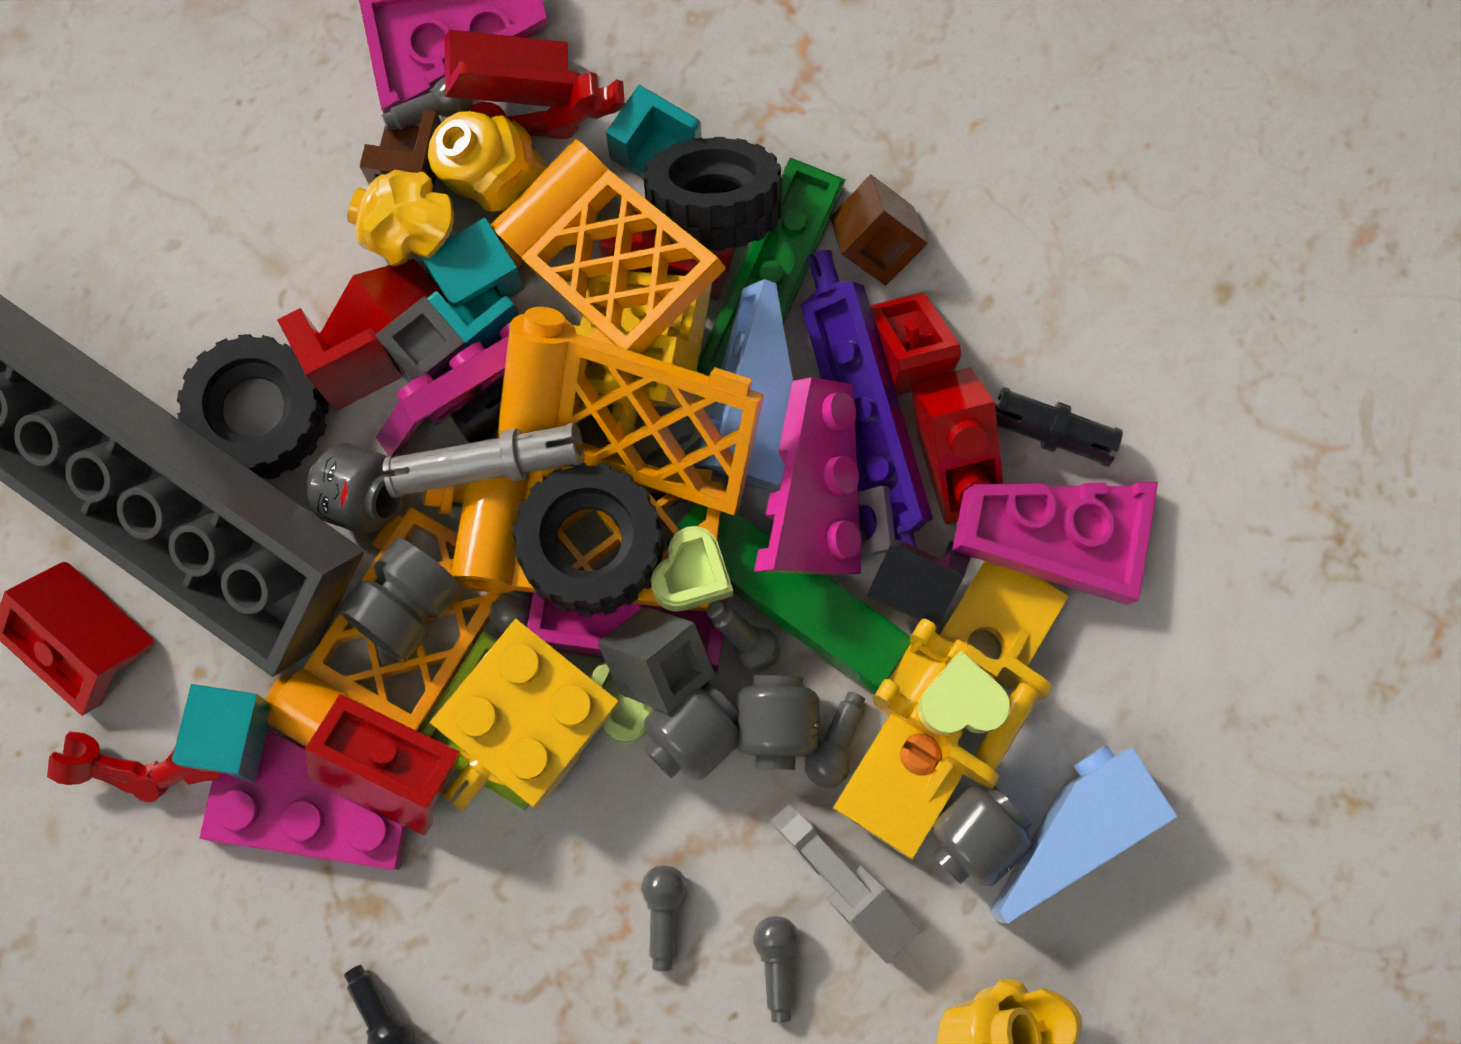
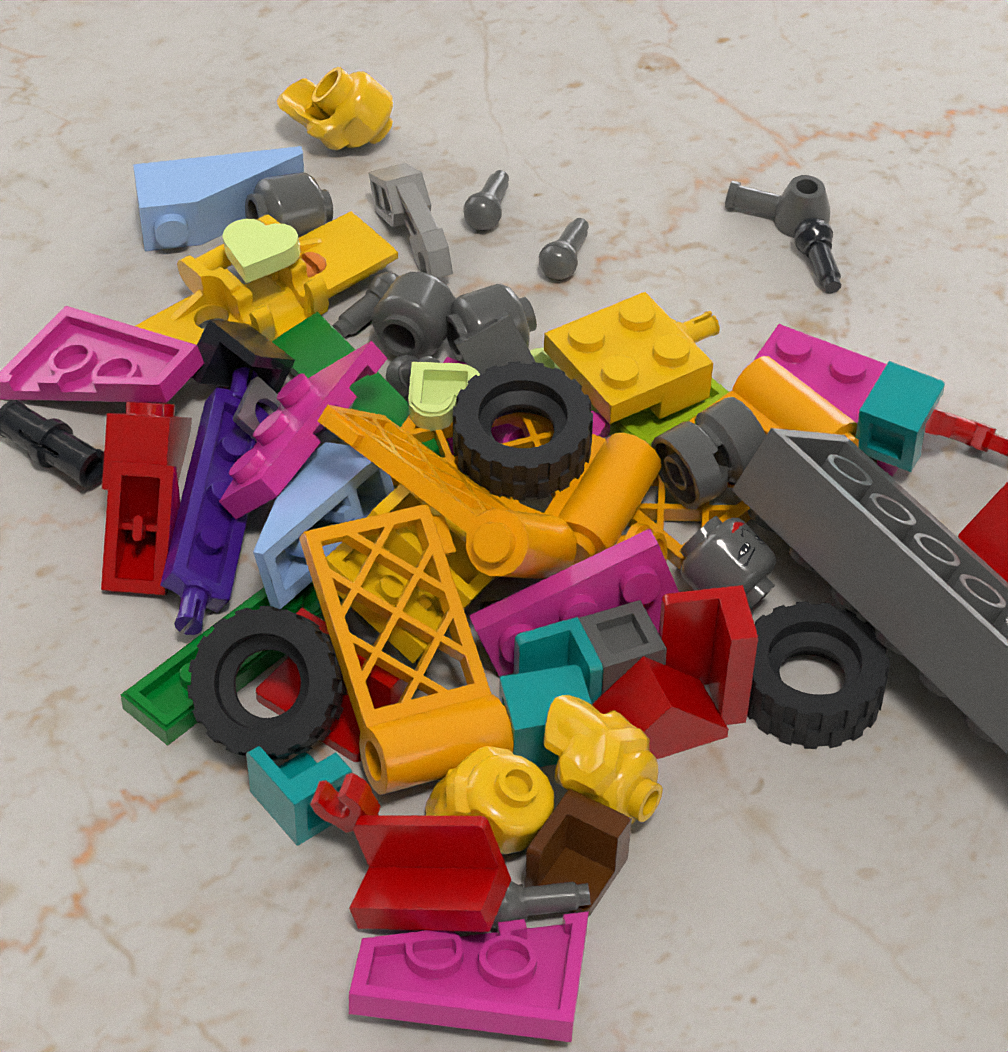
camera: 160 degrees left, 30 degrees down
red panel [304,694,460,835] -> none
light grey pin [382,423,585,498] -> none
reddish brown panel [831,174,928,286] -> none

